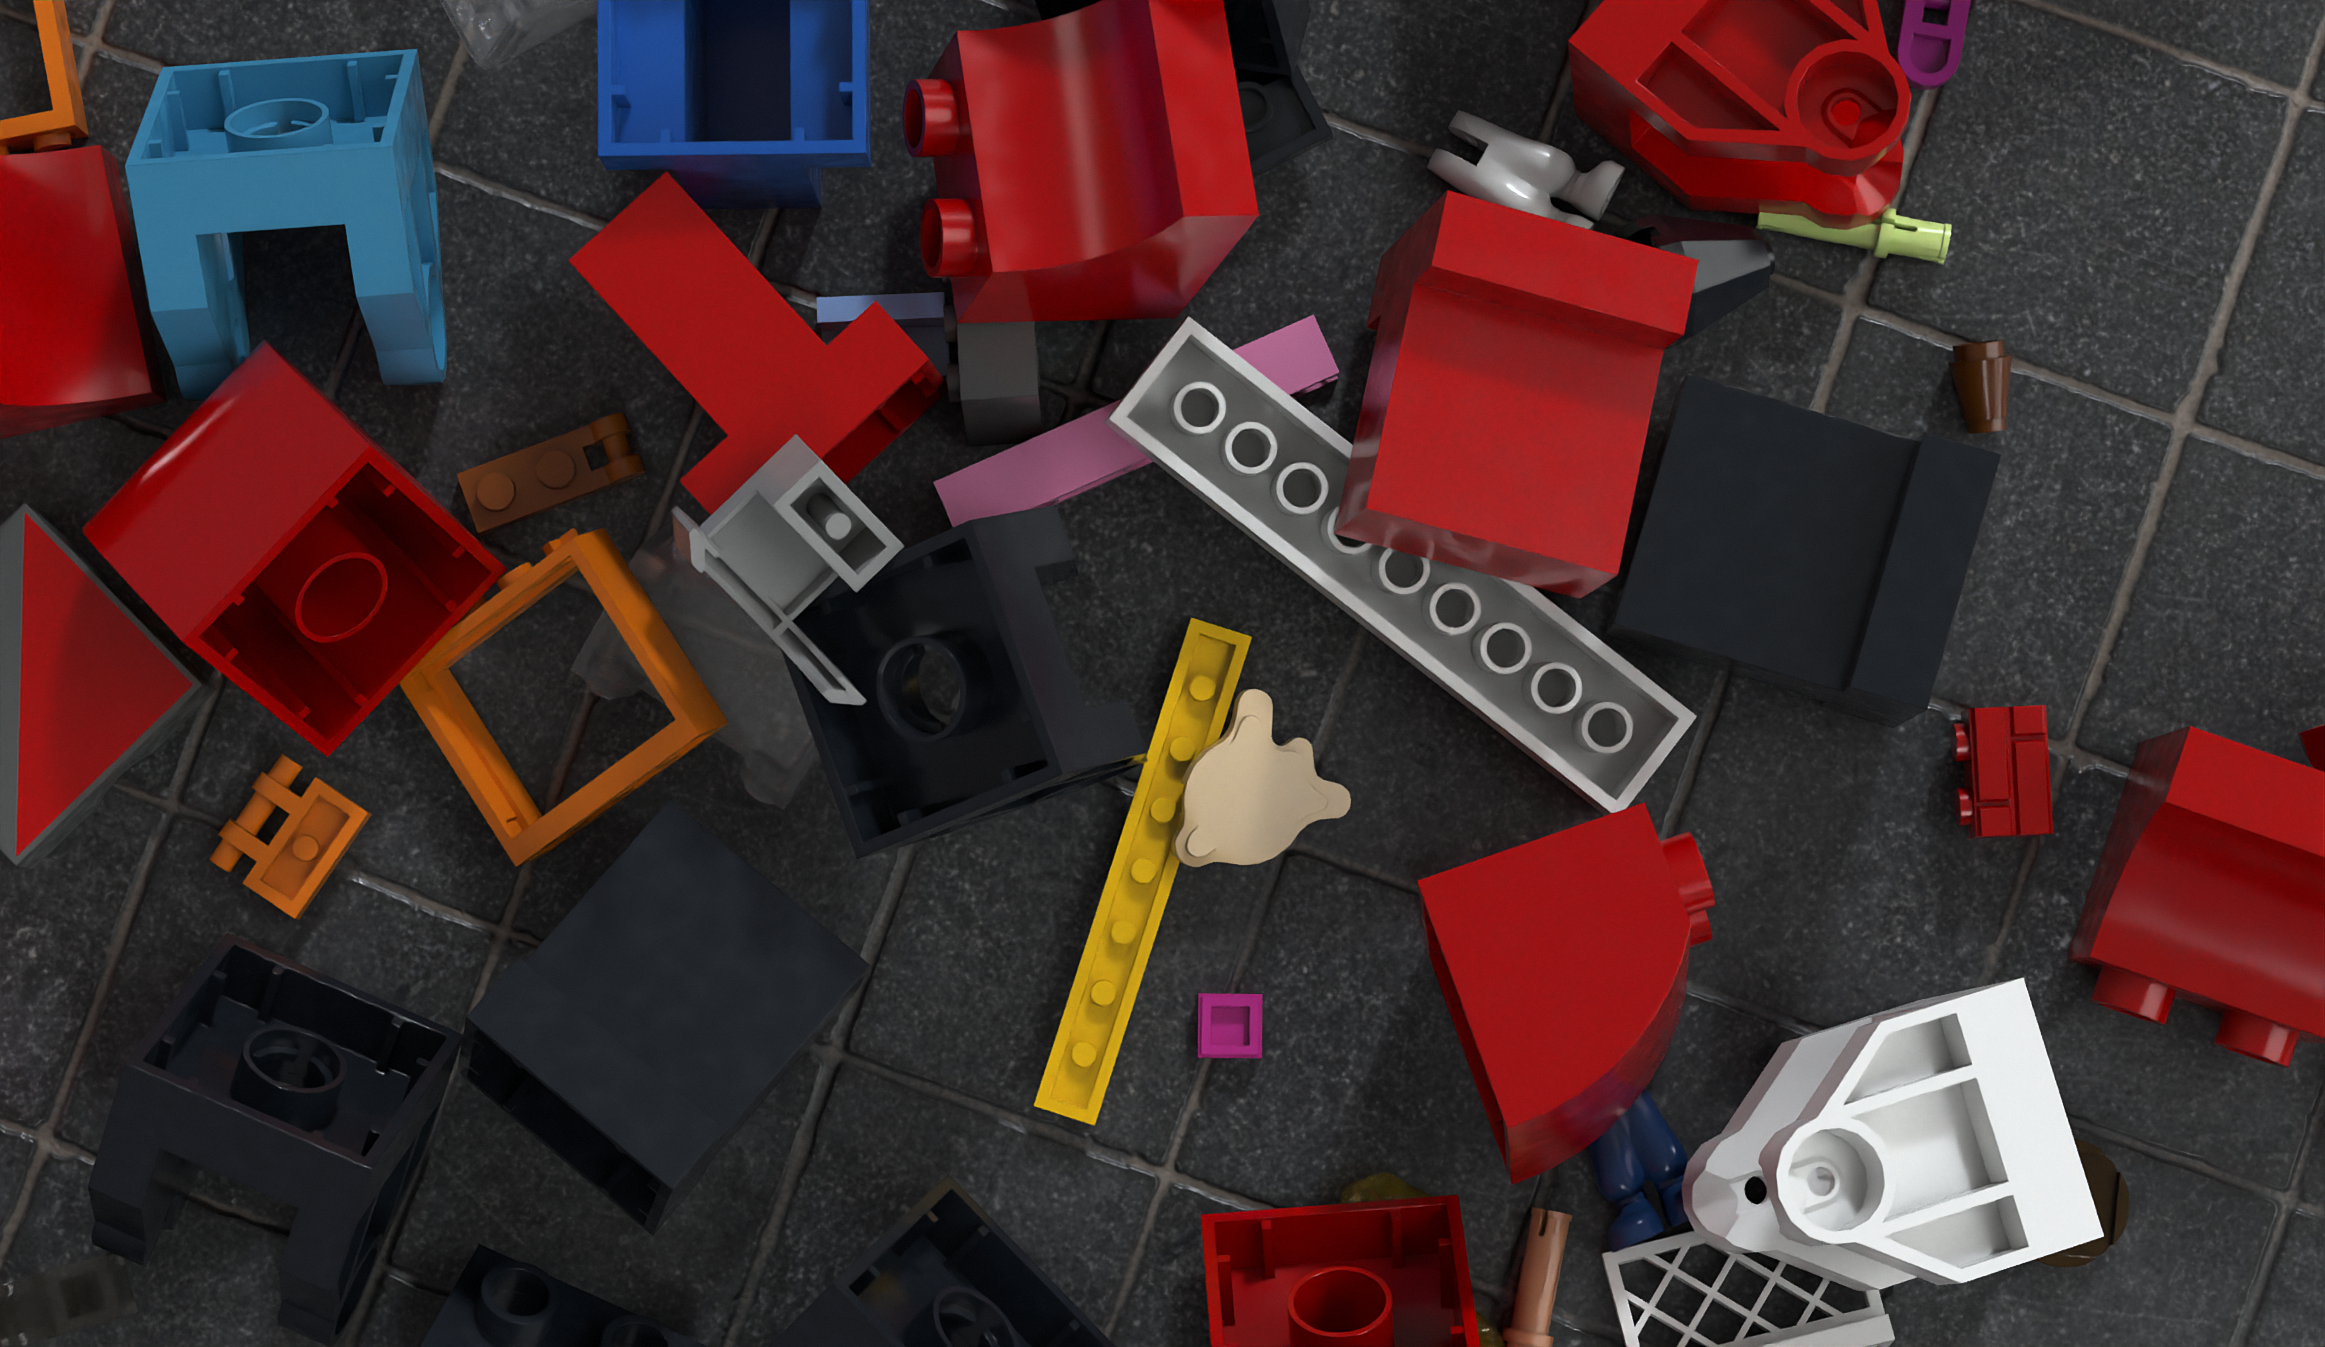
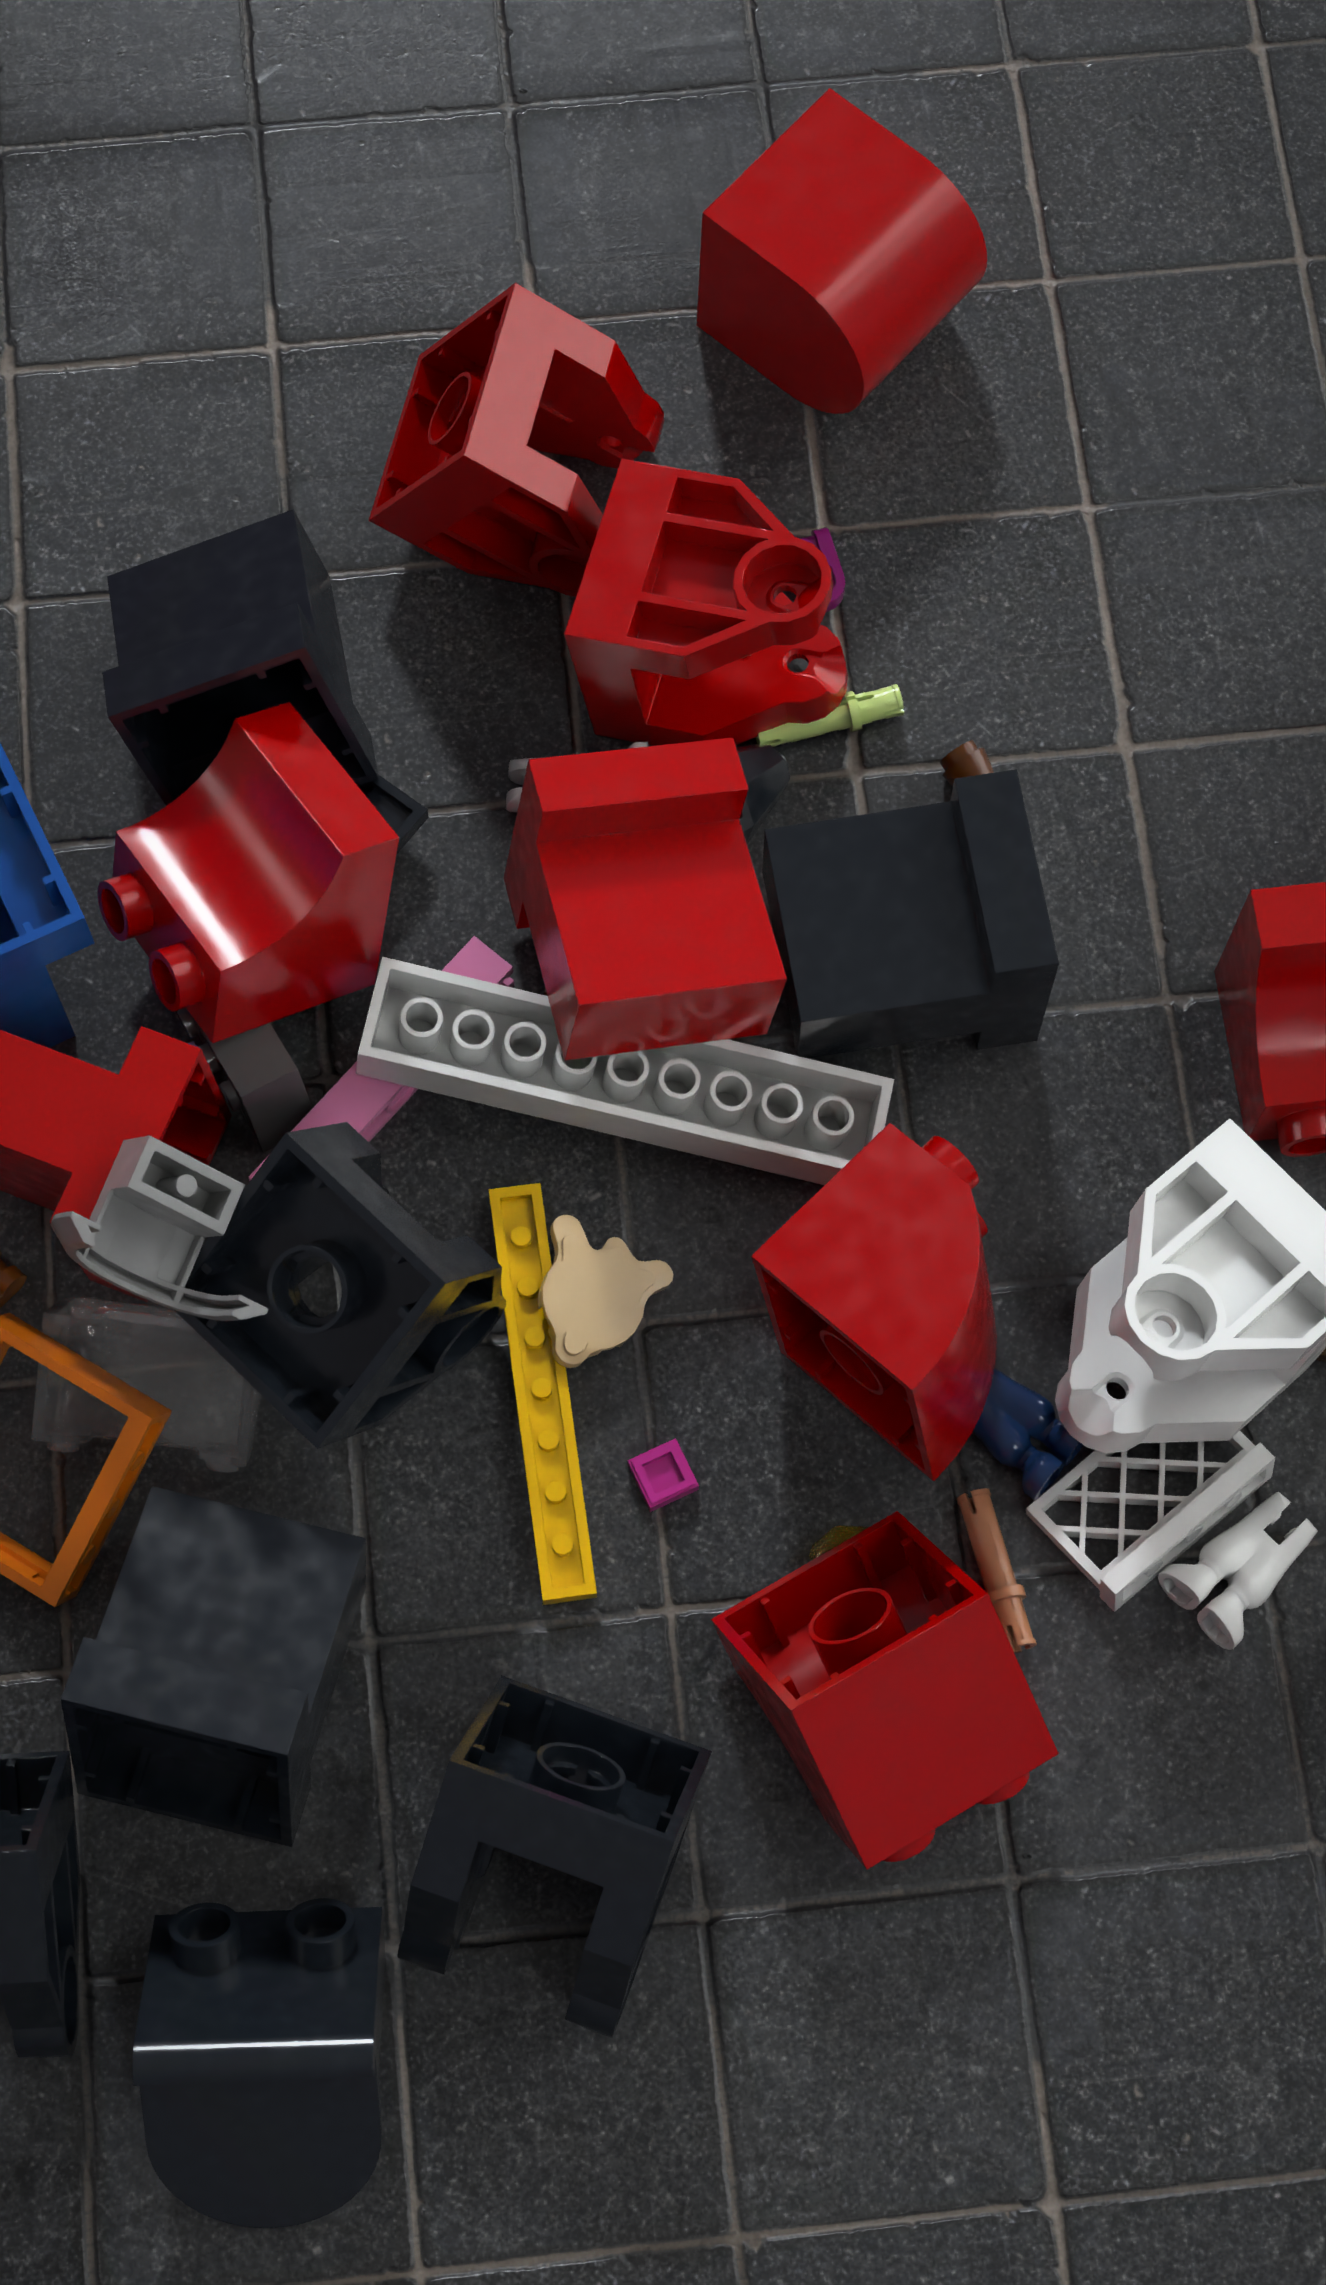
camera: 30 degrees left, 15 degrees down
red brick [1951,705,2053,839] -> none

